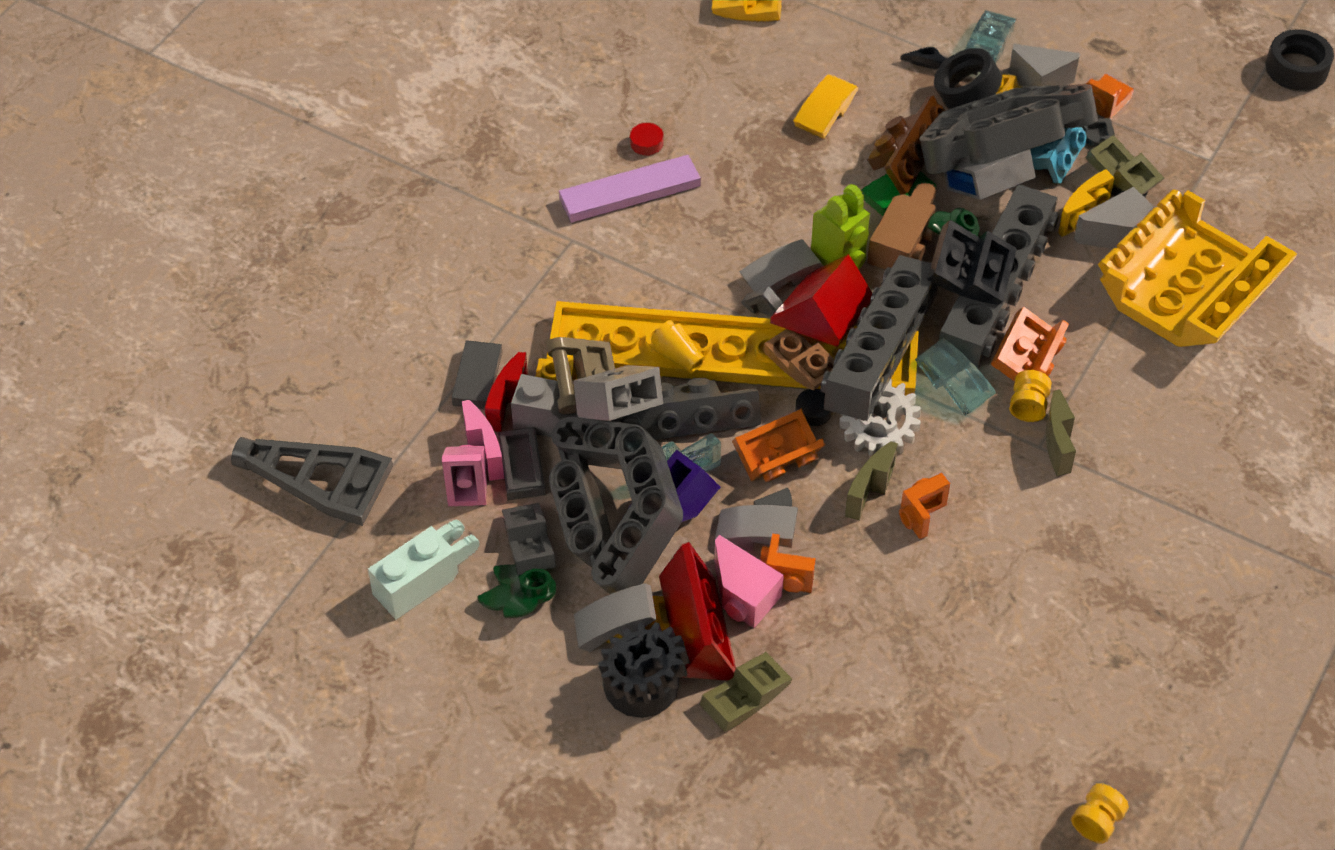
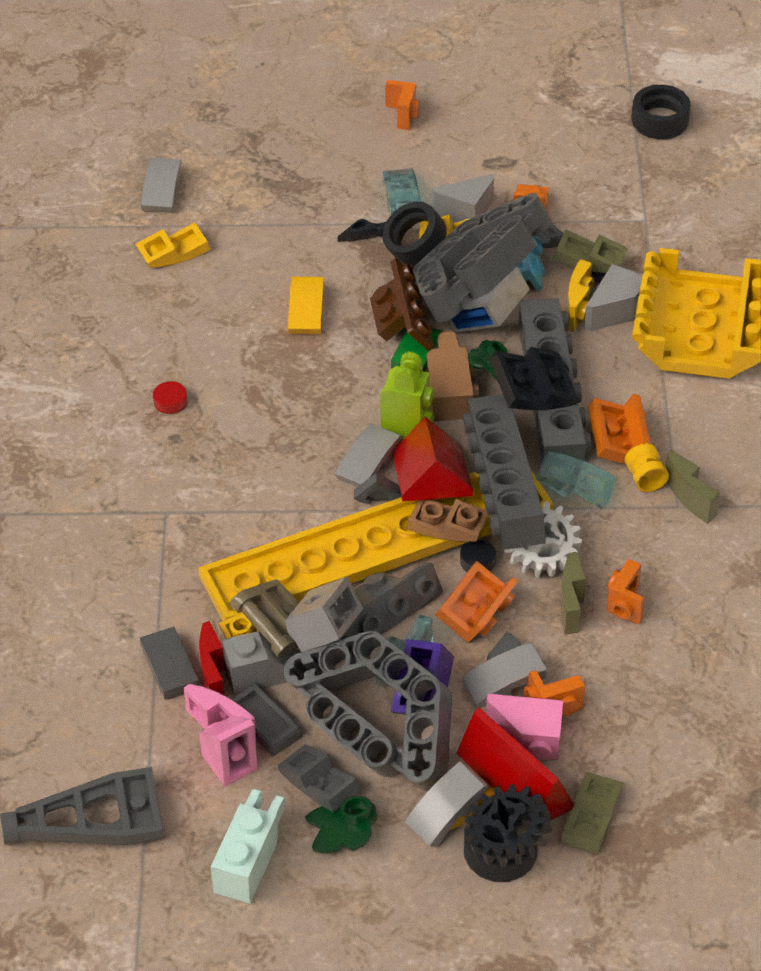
camera: 30 degrees left, 5 degrees down
lavender tile [559,155,701,223] -> none
yellow cone [651,320,705,374] -> none

